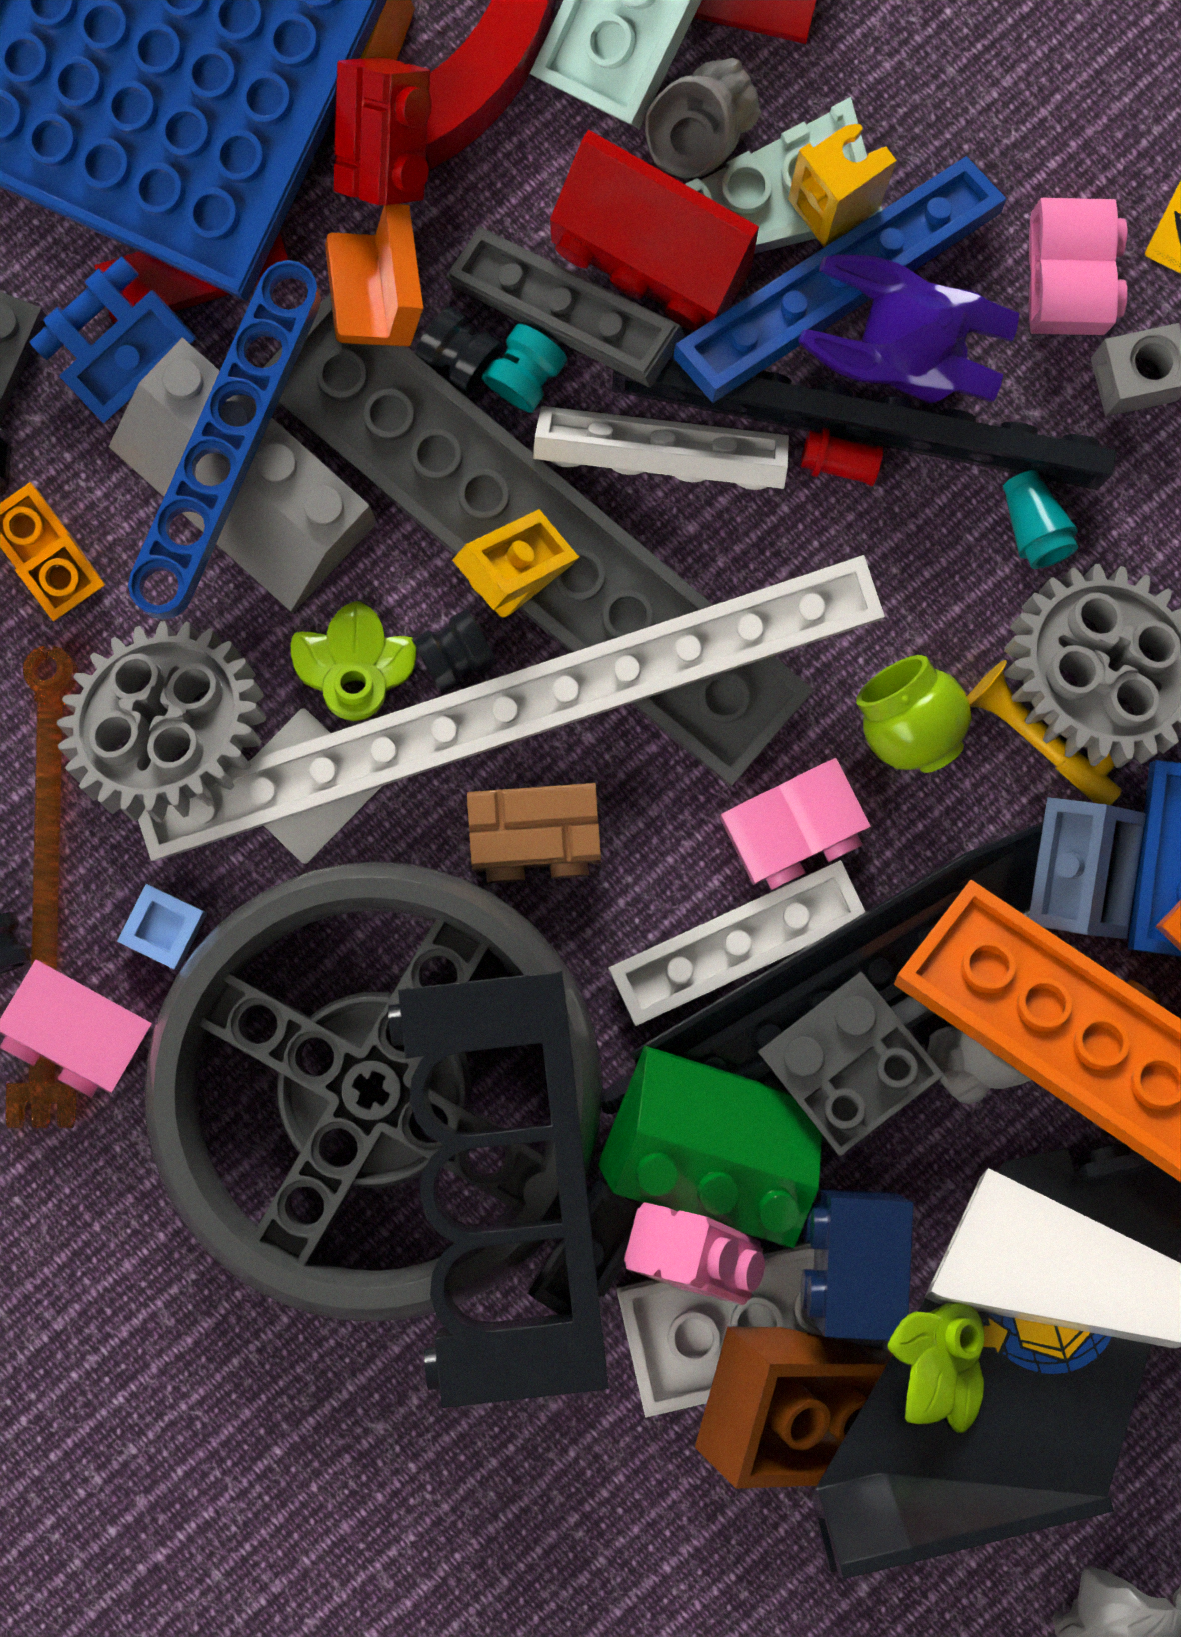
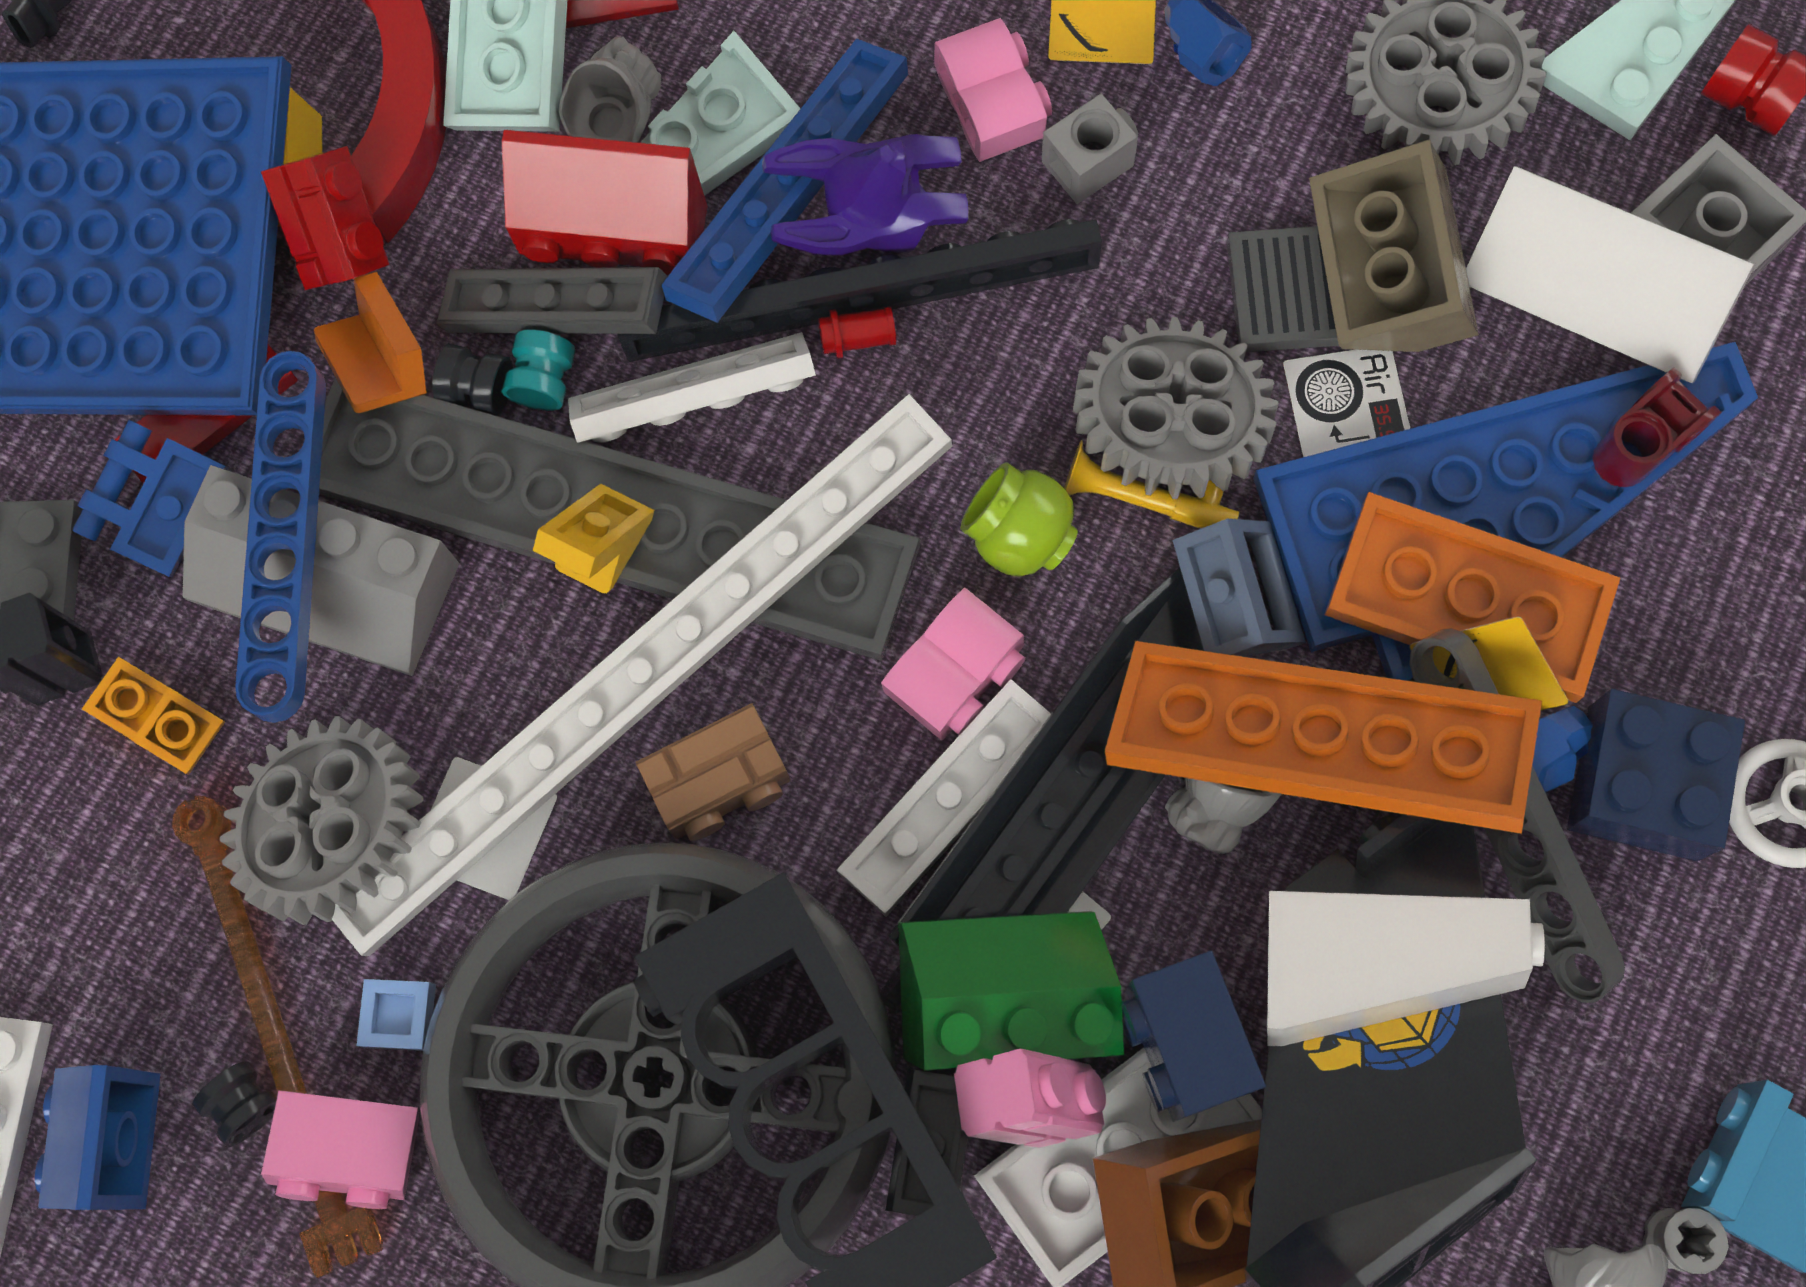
camera: 15 degrees left, 10 degrees down
lime plate [291,601,417,721] -> none
black wheel [411,609,497,694] -> none
dark grey plate [758,972,944,1157] -> none
yellow hinge [788,124,897,248] -> none
lime plate [888,1302,984,1433] -> none
teal cone [1003,470,1078,569] -> none

